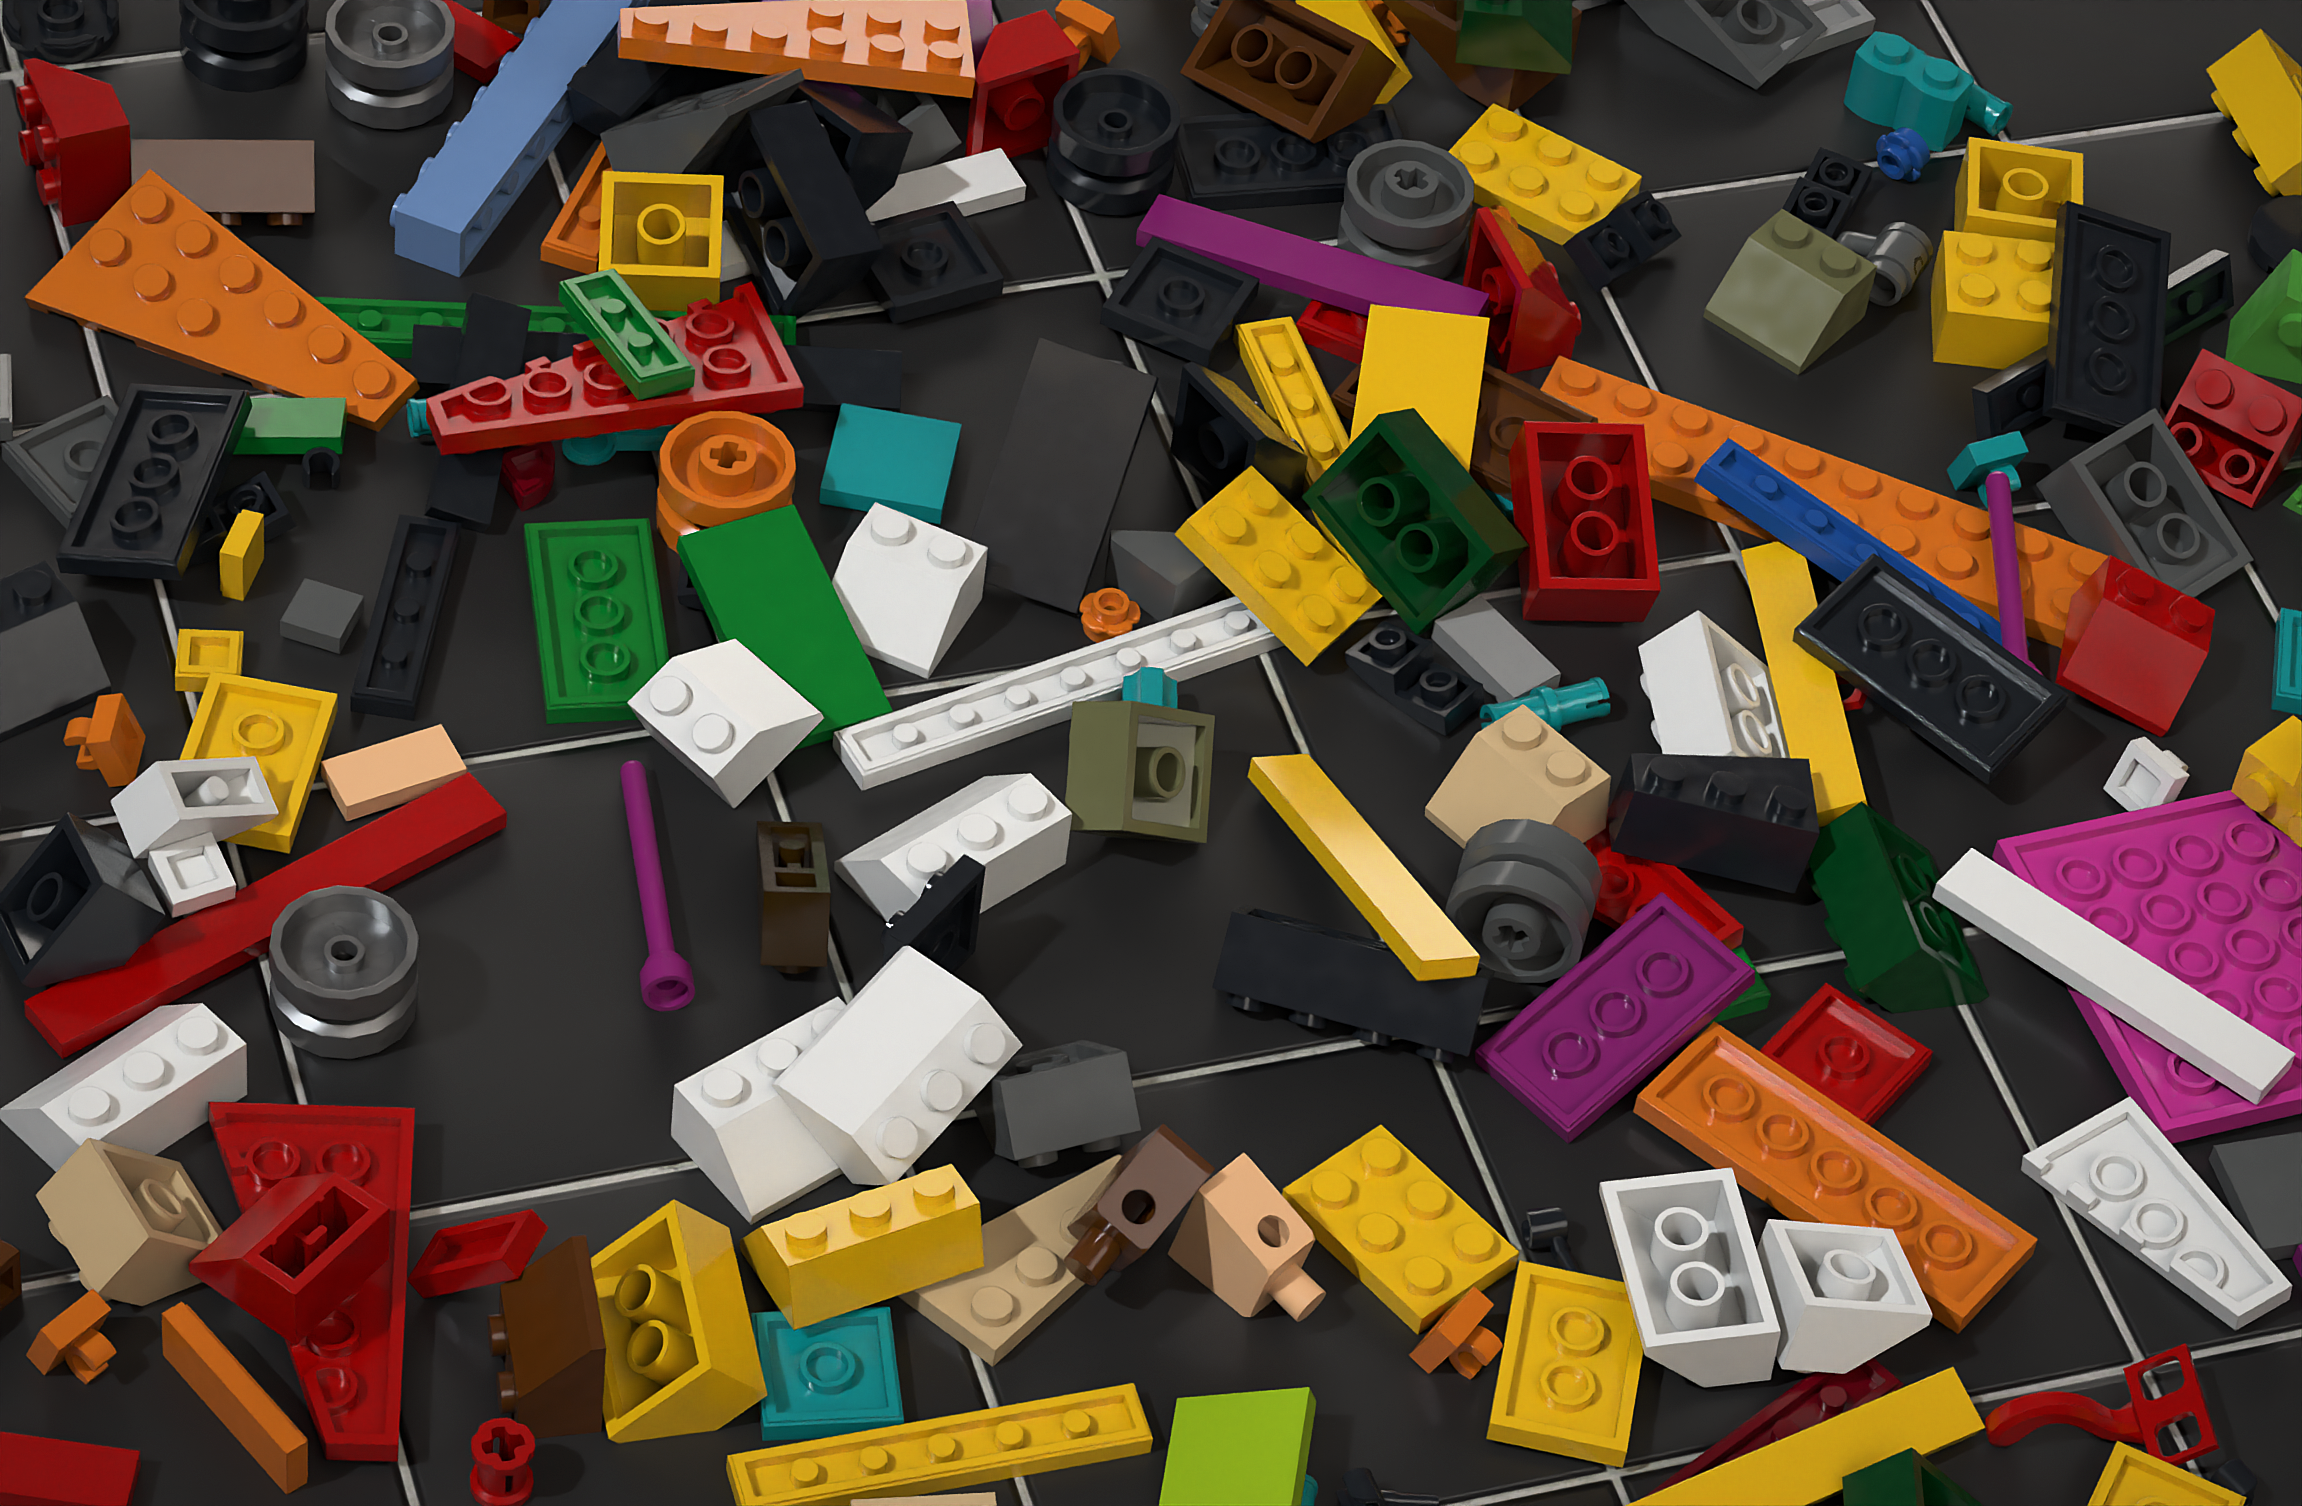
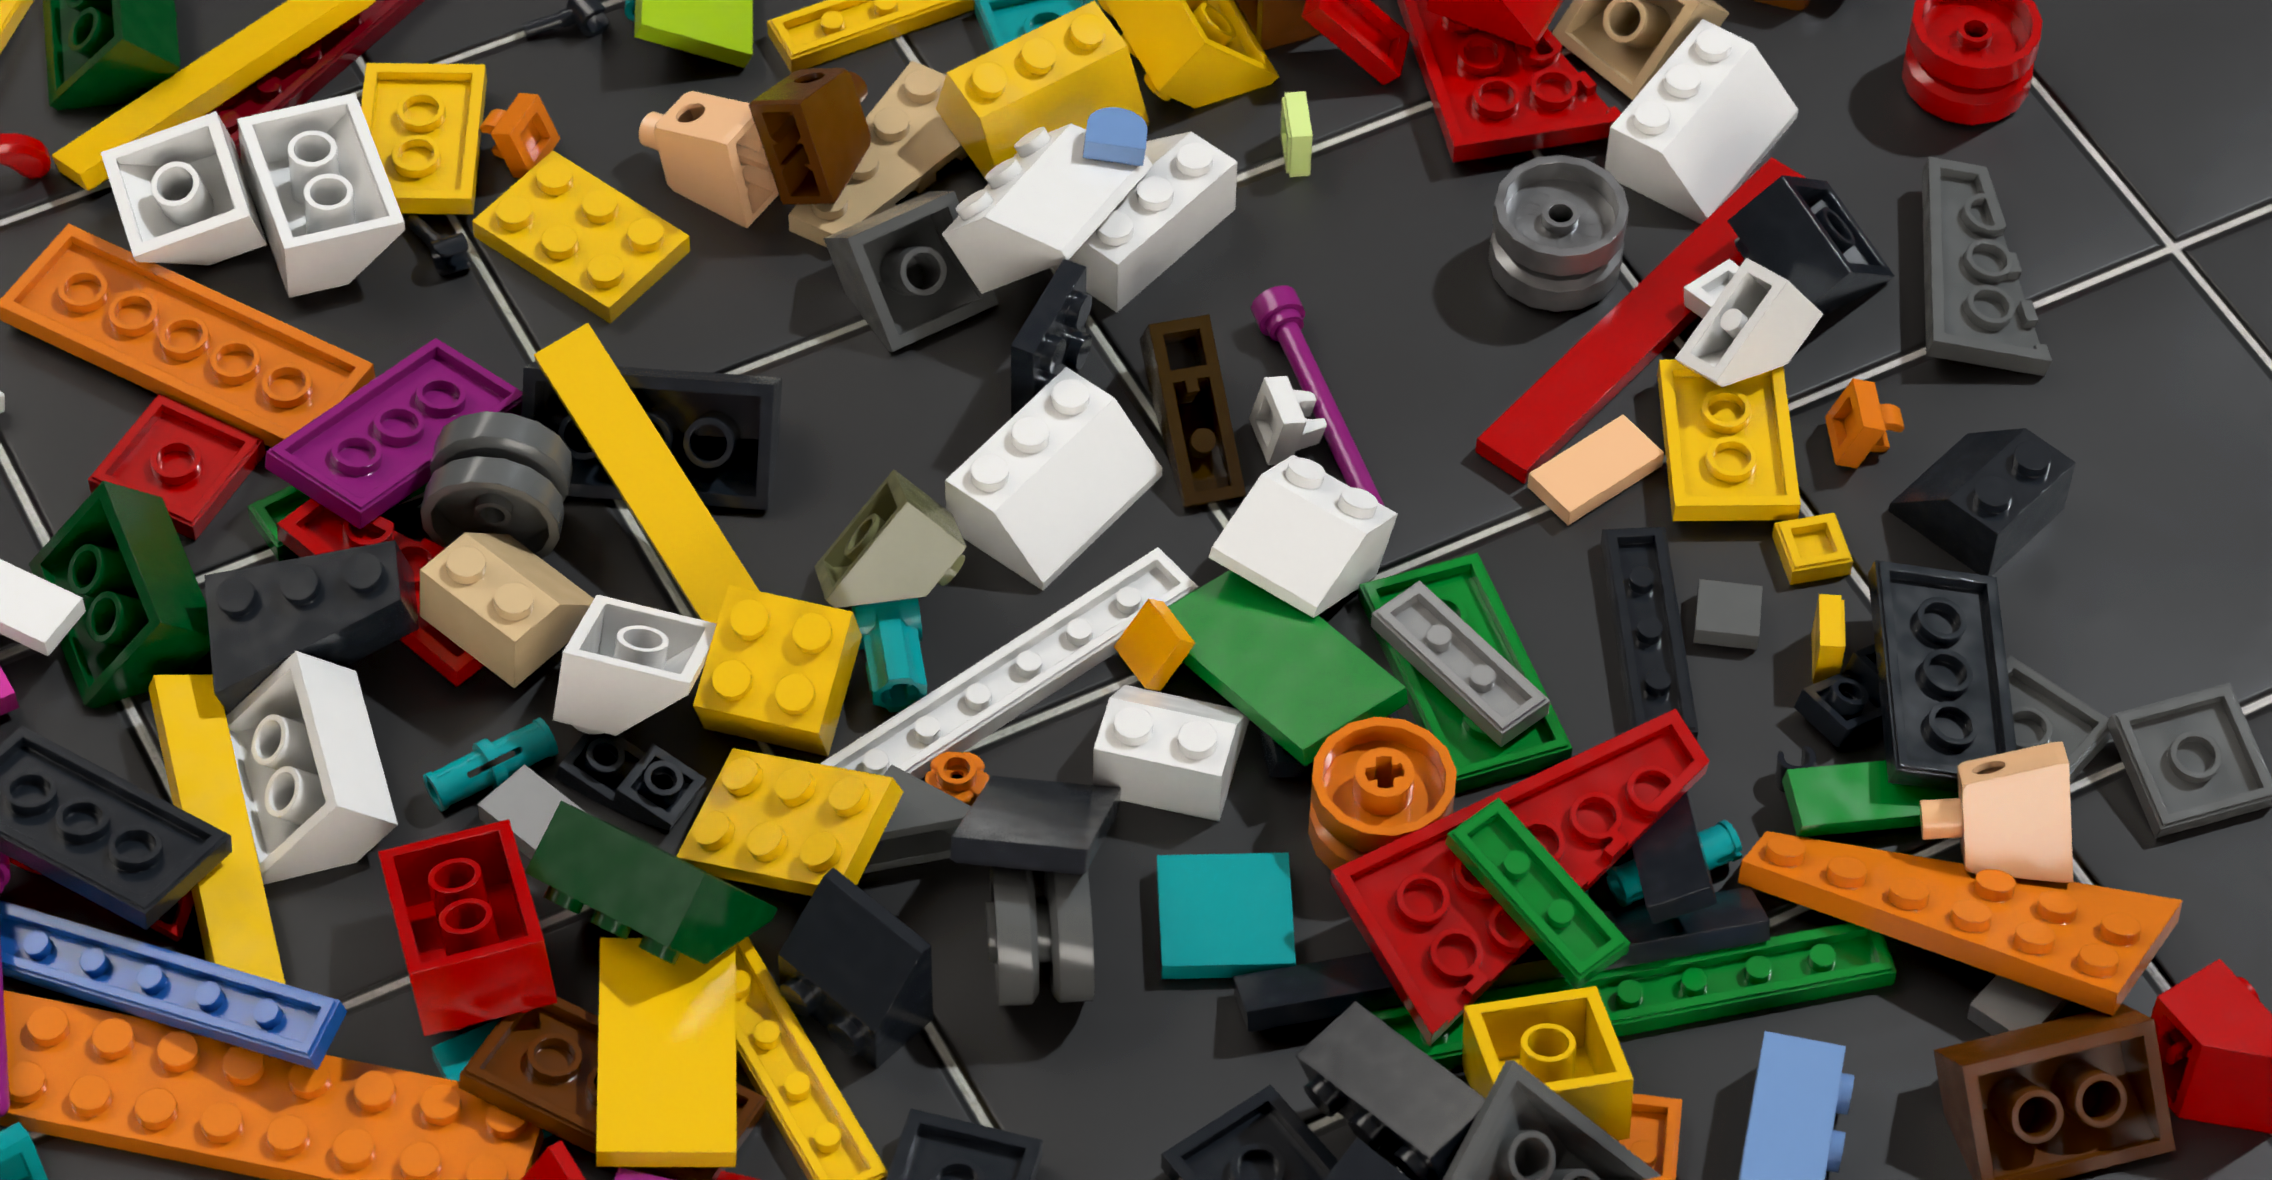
camera: 175 degrees right, 5 degrees up
none -> white slope [553,595,716,736]
none -> yellow brick [693,584,862,756]
none -> medium blue tile [1083,107,1148,166]
none -> light orange tile [1113,598,1195,691]
none -> white tile [1249,376,1327,465]
none -> yellowish green tile [1280,91,1313,177]
none -> light grey tile [1371,581,1550,747]
none -> light nougat torso [1920,742,2073,883]

